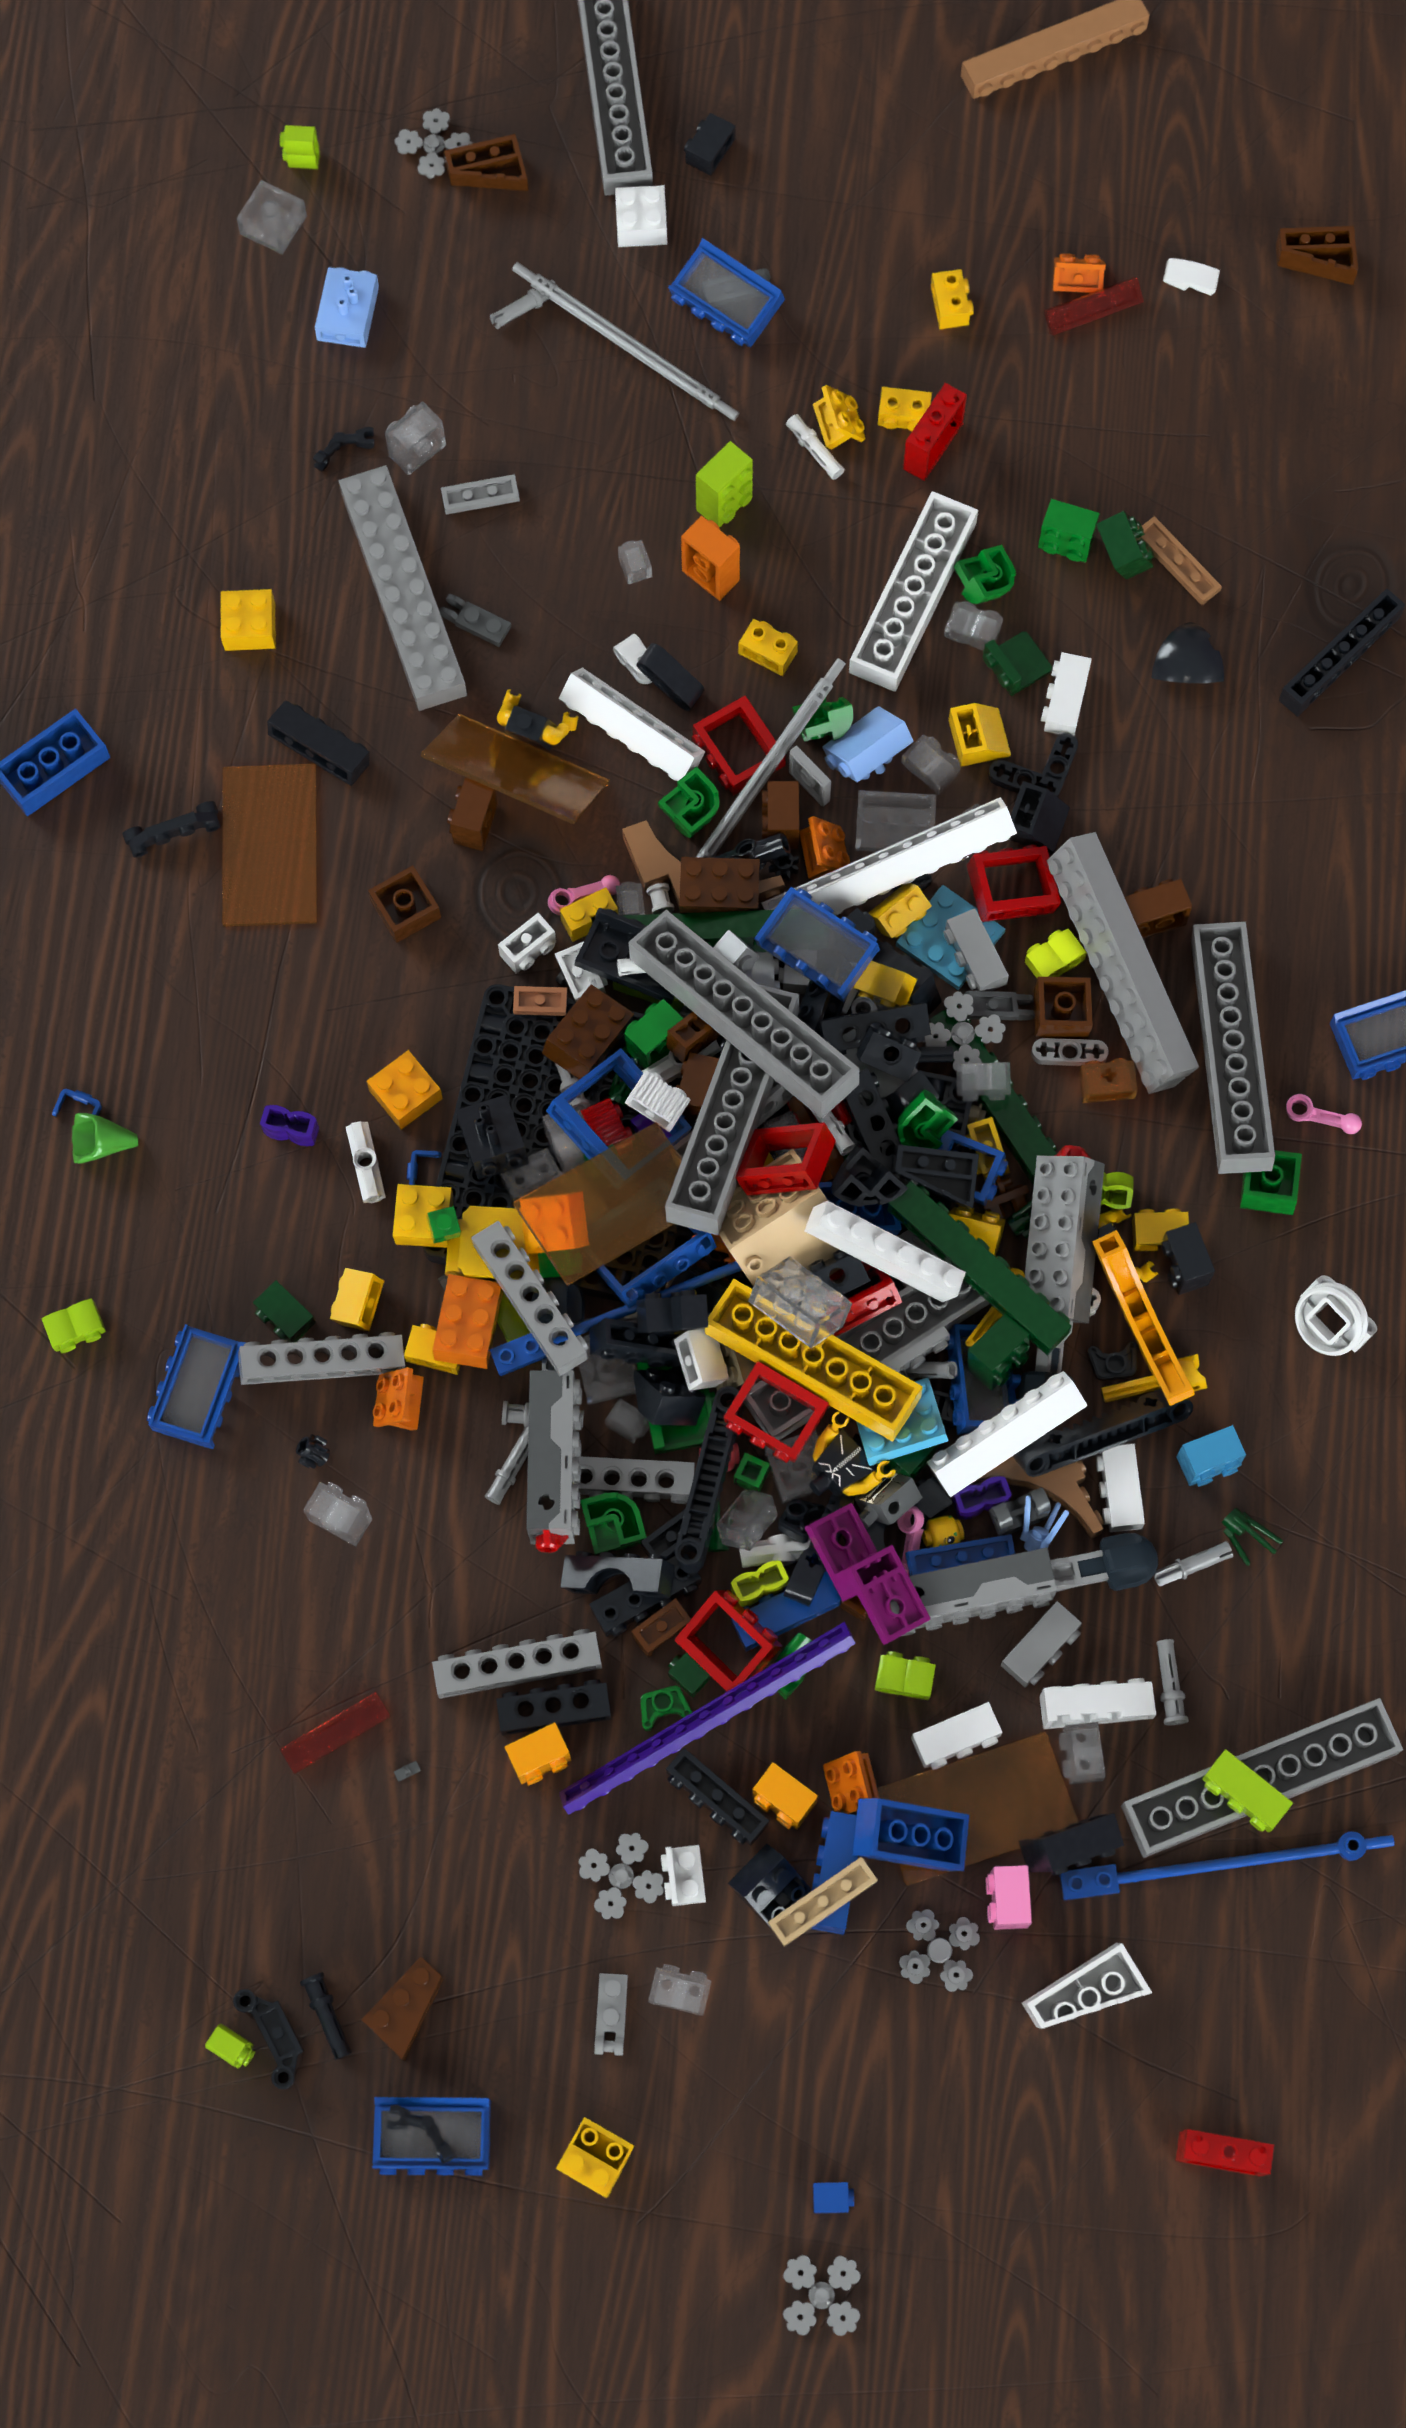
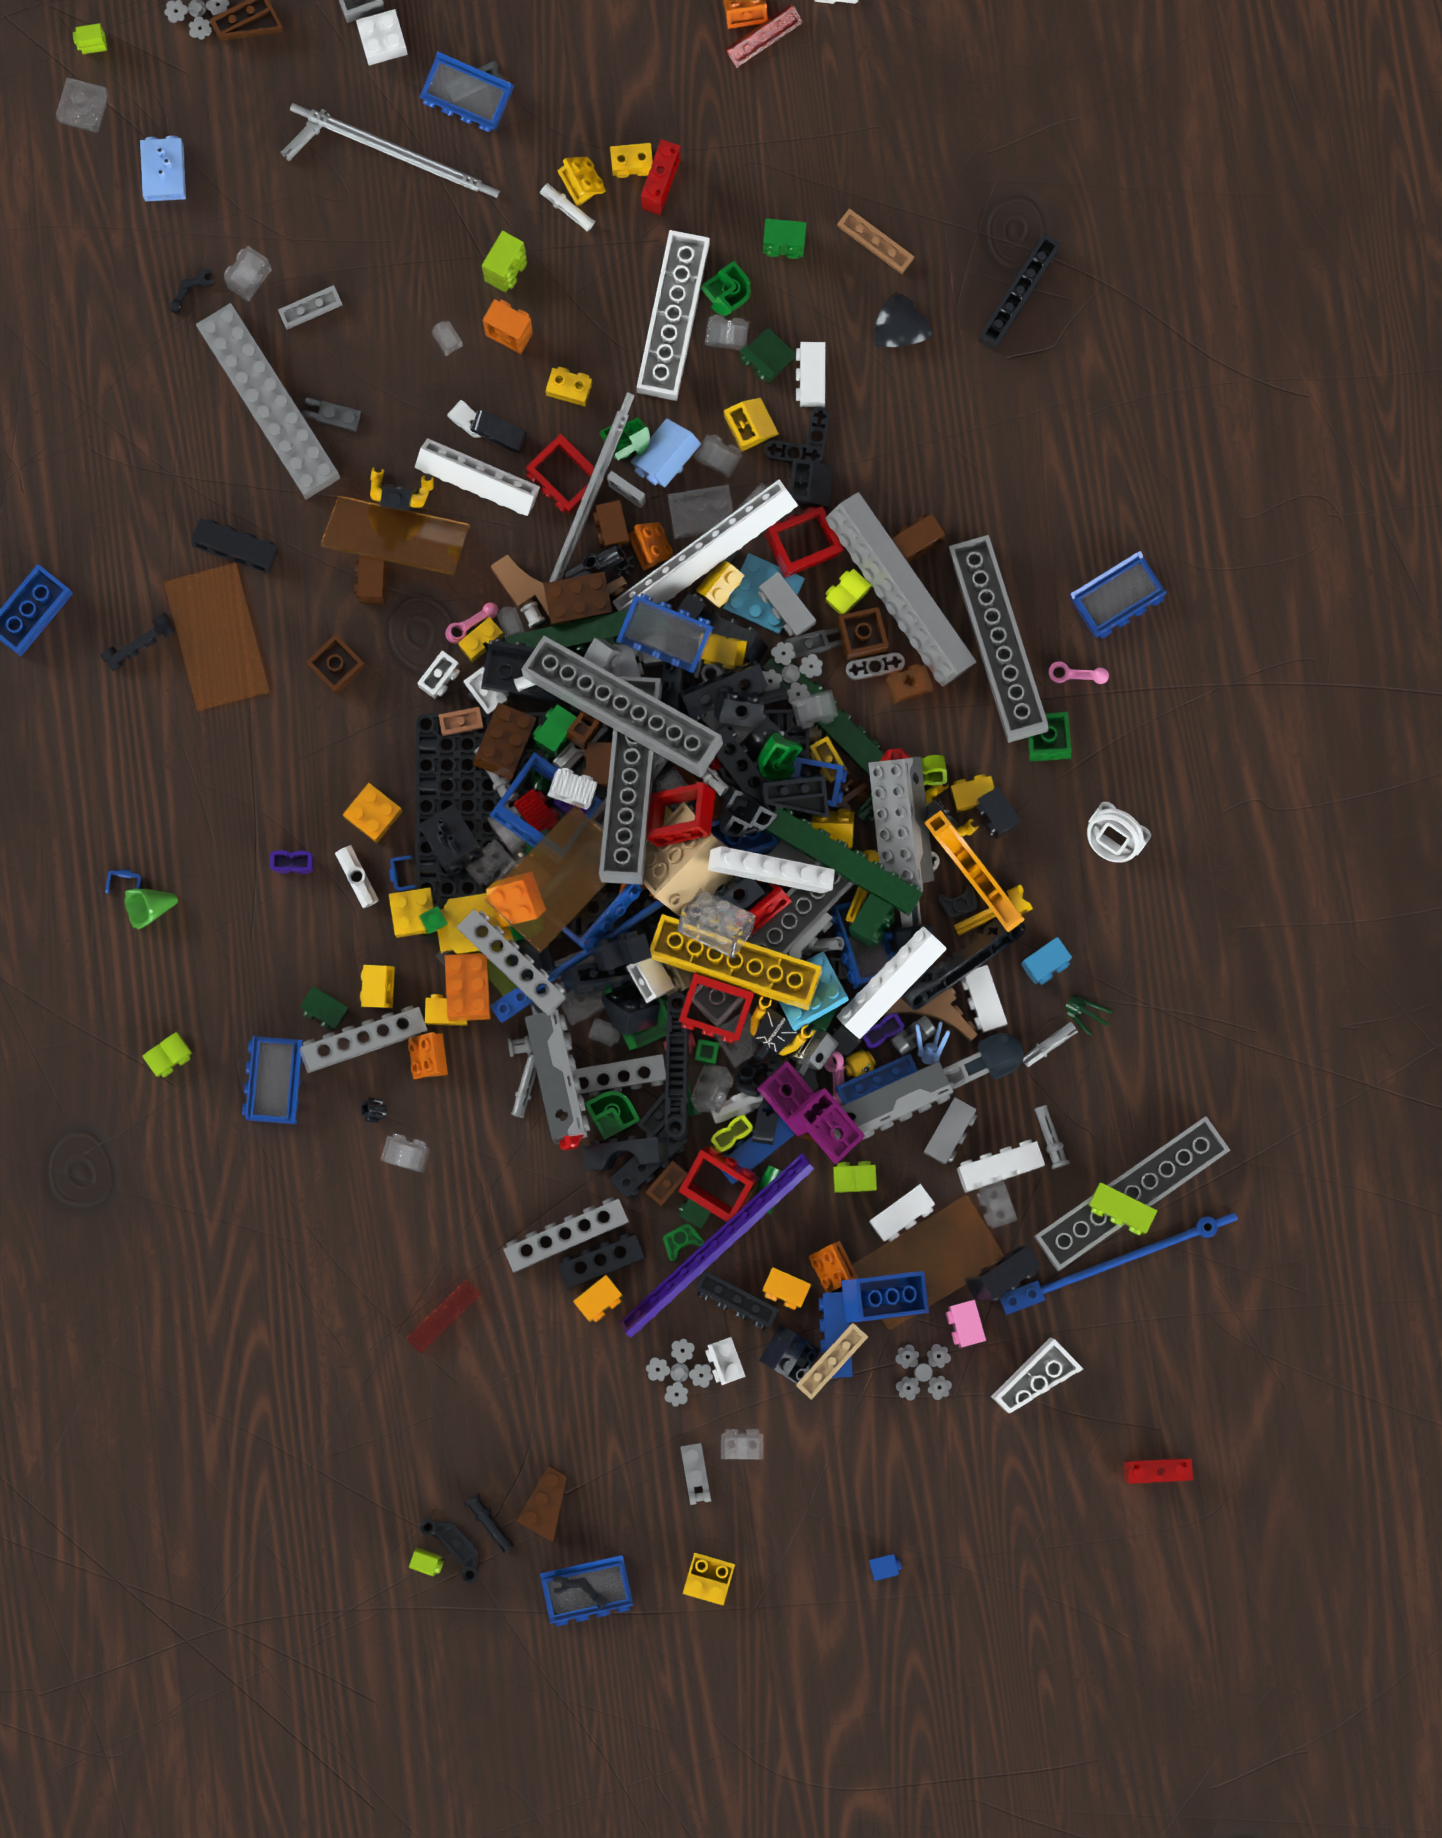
camera: 15 degrees left, 10 degrees up
yellow brick [221,589,275,651] -> none
dark grey piece [394,1761,421,1782] -> none
green brick [658,766,720,838] -> none
light grey plant [783,2255,860,2336] -> none
yellow brick [931,269,973,330] -> none
dark green brick [1096,511,1154,580] -> none

